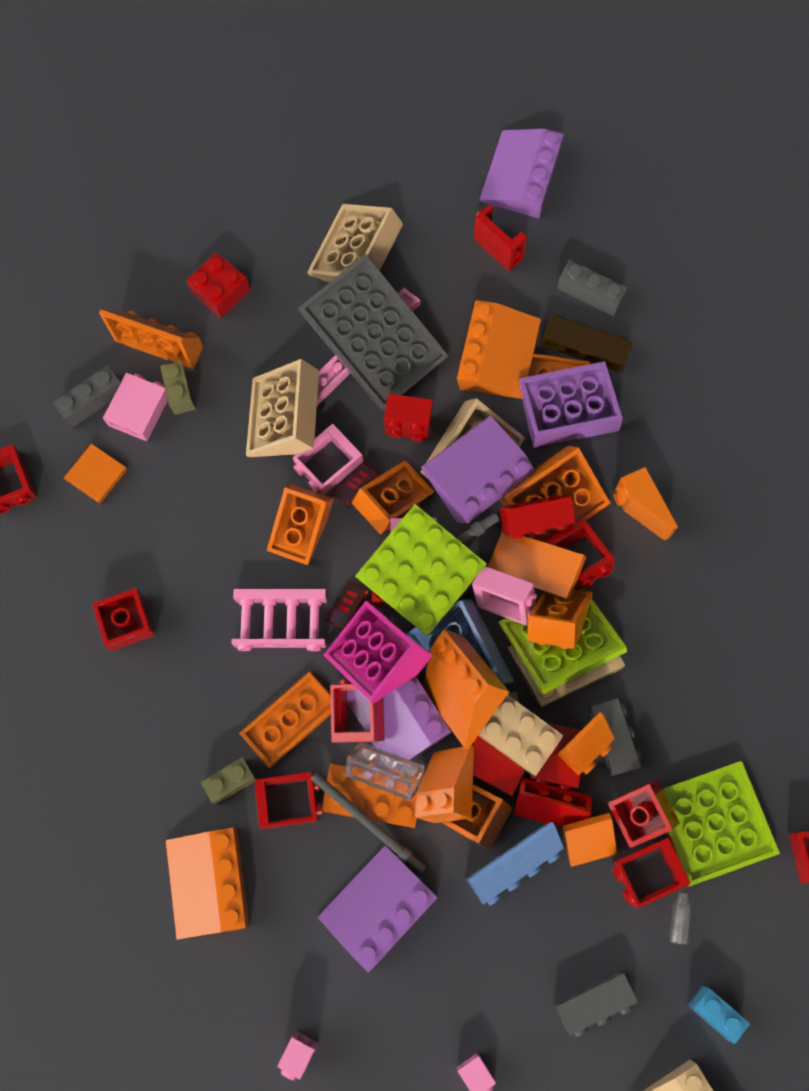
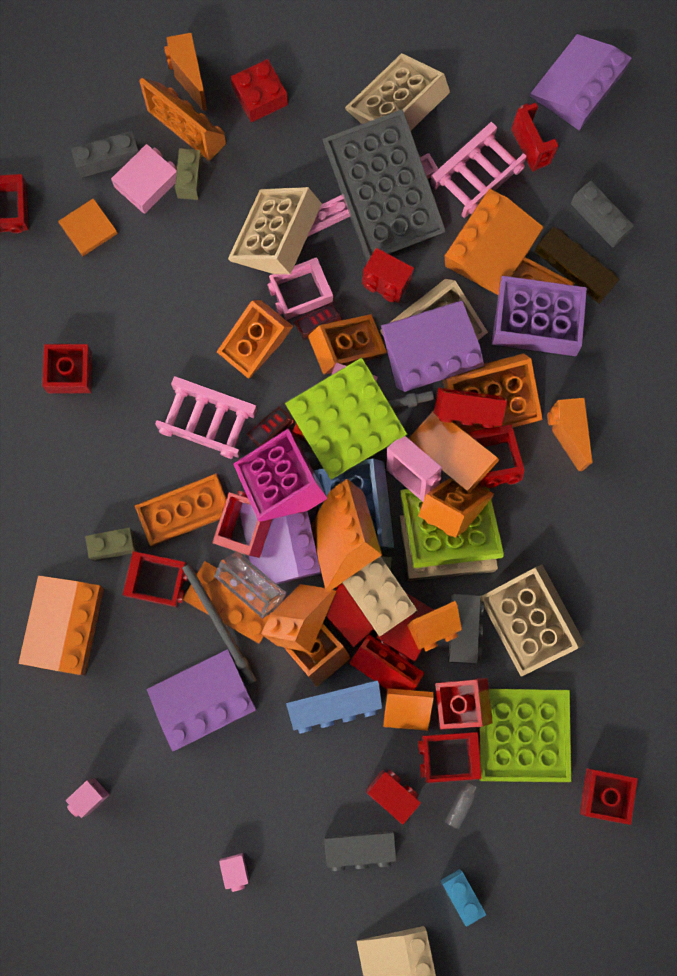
camera: 10 degrees right, 5 degrees up
none -> orange slope [164,33,207,111]
none -> red brick [365,770,421,825]
none -> bright pink fence [430,122,527,218]
none -> tan slope [480,565,585,676]

